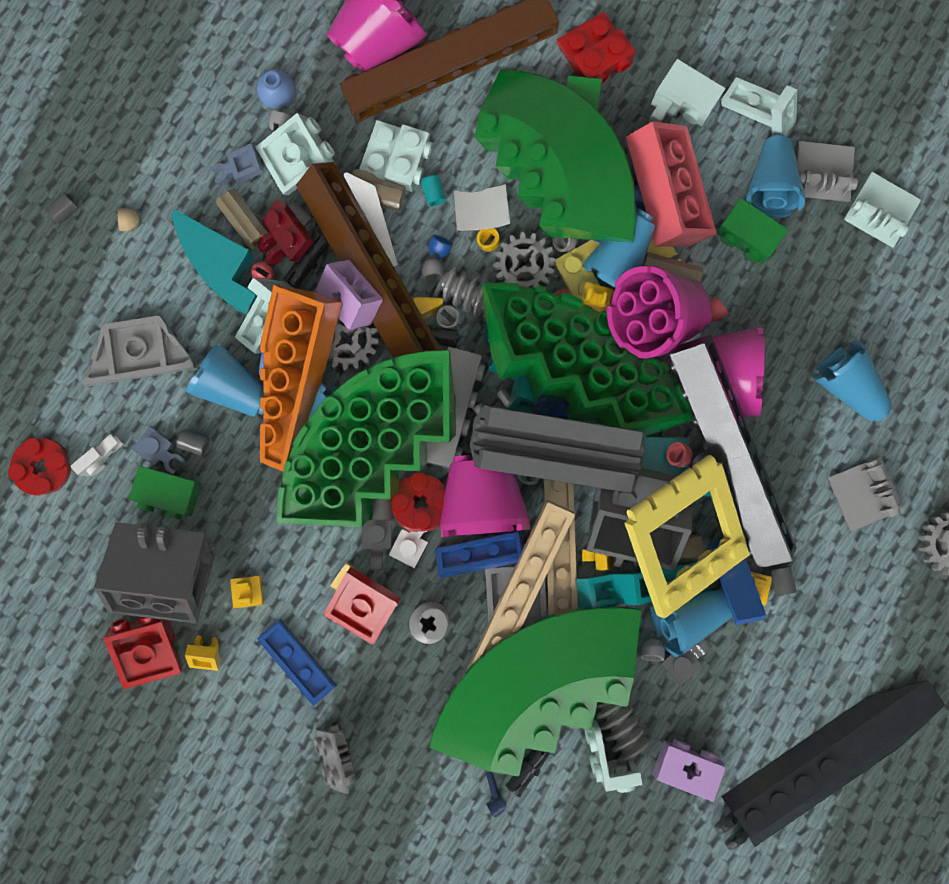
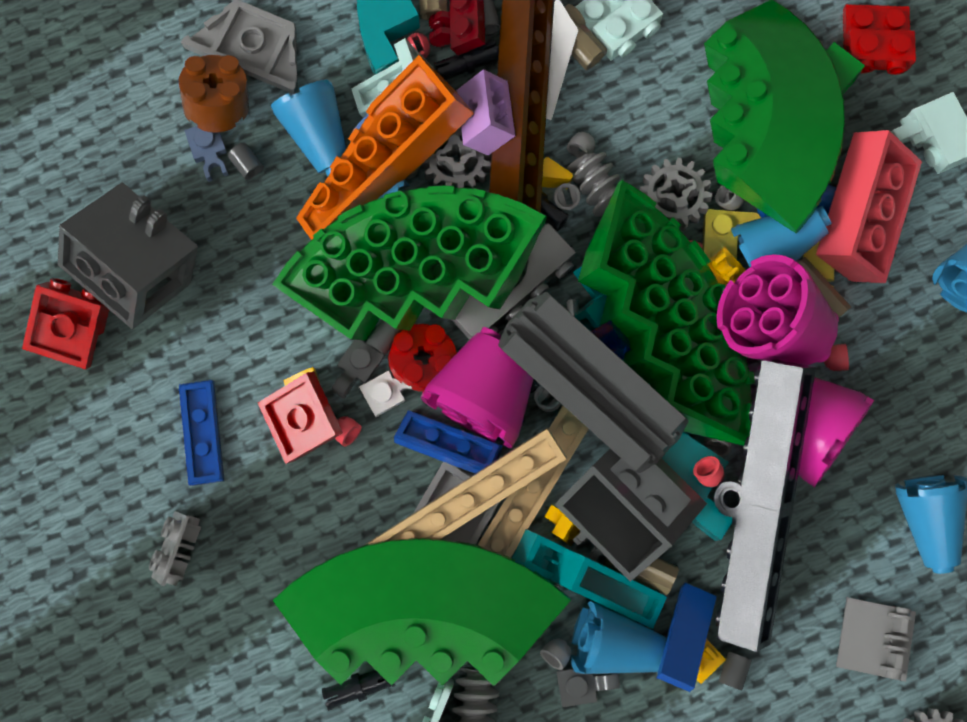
camera: 30 degrees right, 5 degrees down
red plate [8,438,71,496] -> none
white plate [70,434,124,477] -> none
green brick [128,466,202,520] -> none
yellow tile [185,635,221,671] -> none
yellow tile [230,575,264,608] -> none
light grey piece [409,602,449,644] -> none
teal hinge [420,175,446,207] -> none
blue hinge [428,234,453,259] -> none
white sticker [454,184,510,231] -> none
yellow hinge [477,228,500,252] -> none
dark blue hand [486,772,506,817] -> none
light yellow hinge [624,455,750,619] -> none
green brick [716,198,788,264] -> none
none -> dark orange brick [179,55,249,132]
none -> coral hinge [335,416,362,447]

